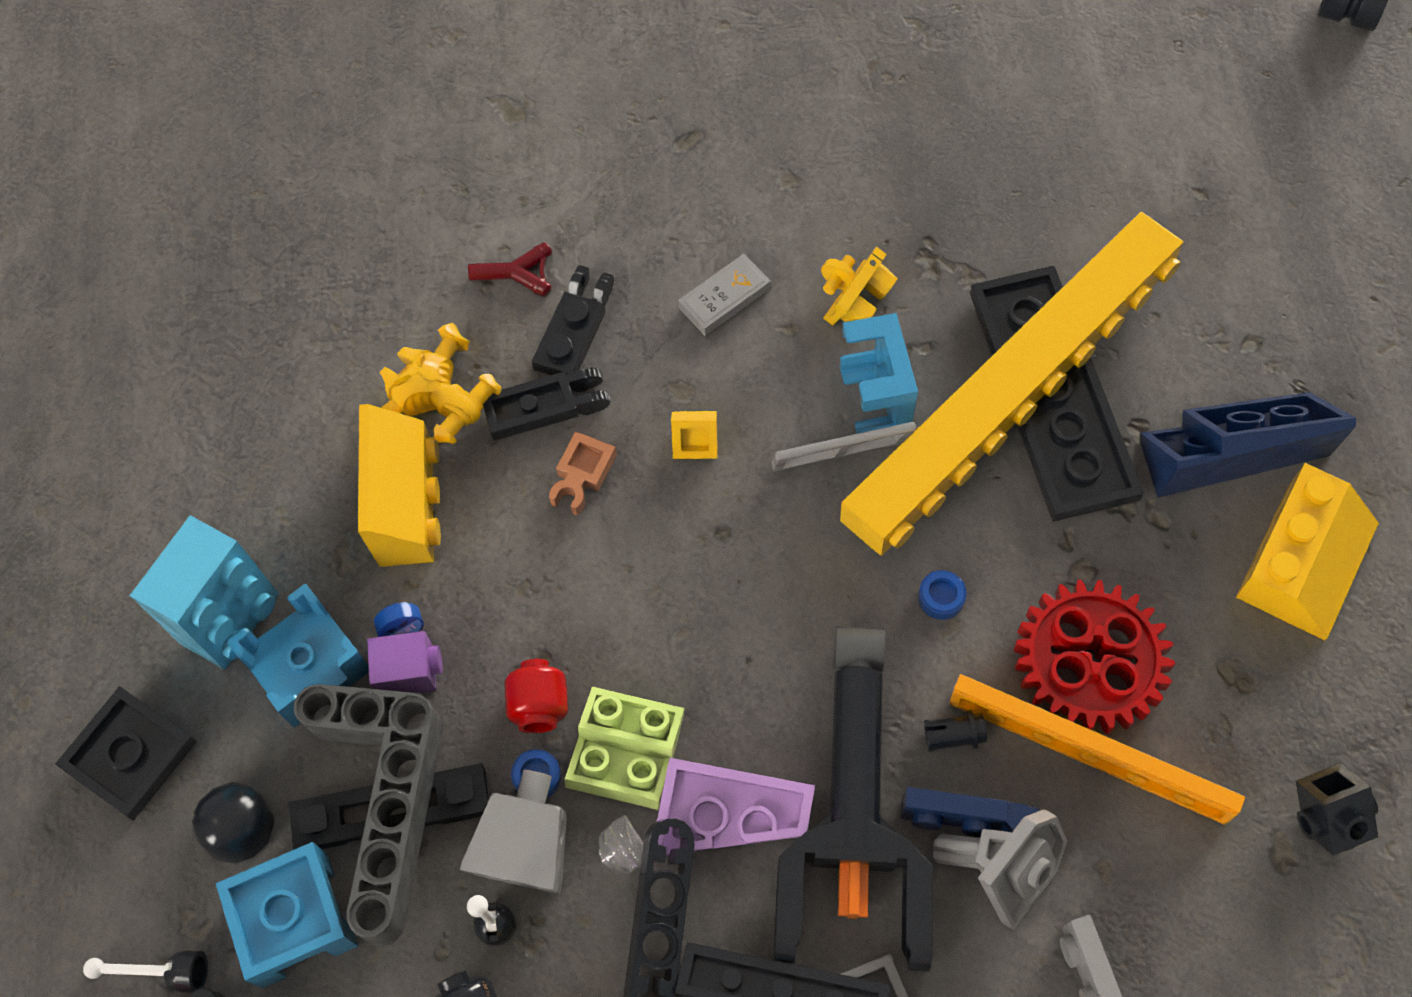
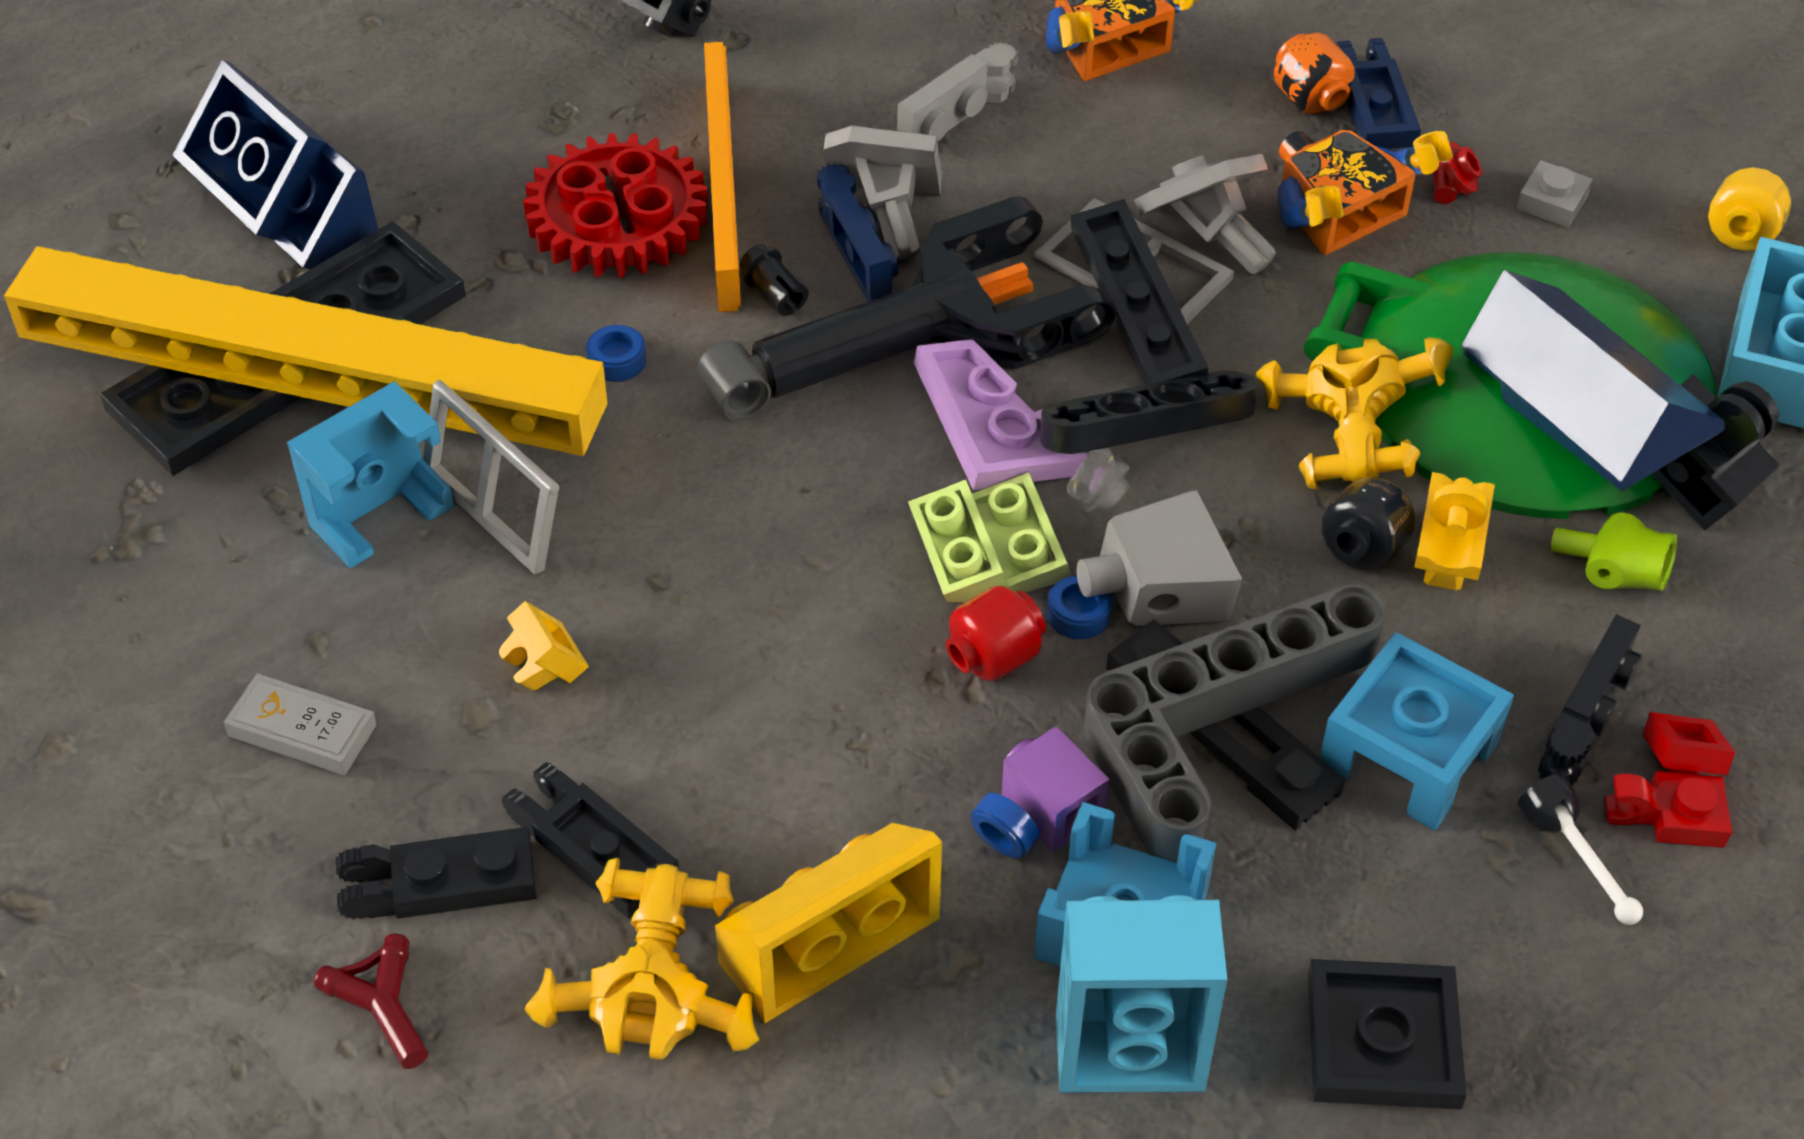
camera: 125 degrees left, 15 degrees down
black hair [192,782,274,864] -> none
black hinge [467,895,516,946] -> none
nougat plate [549,431,617,515] -> none
yellow hips [821,247,898,326] -> none
yellow slope [1236,463,1379,641] -> none

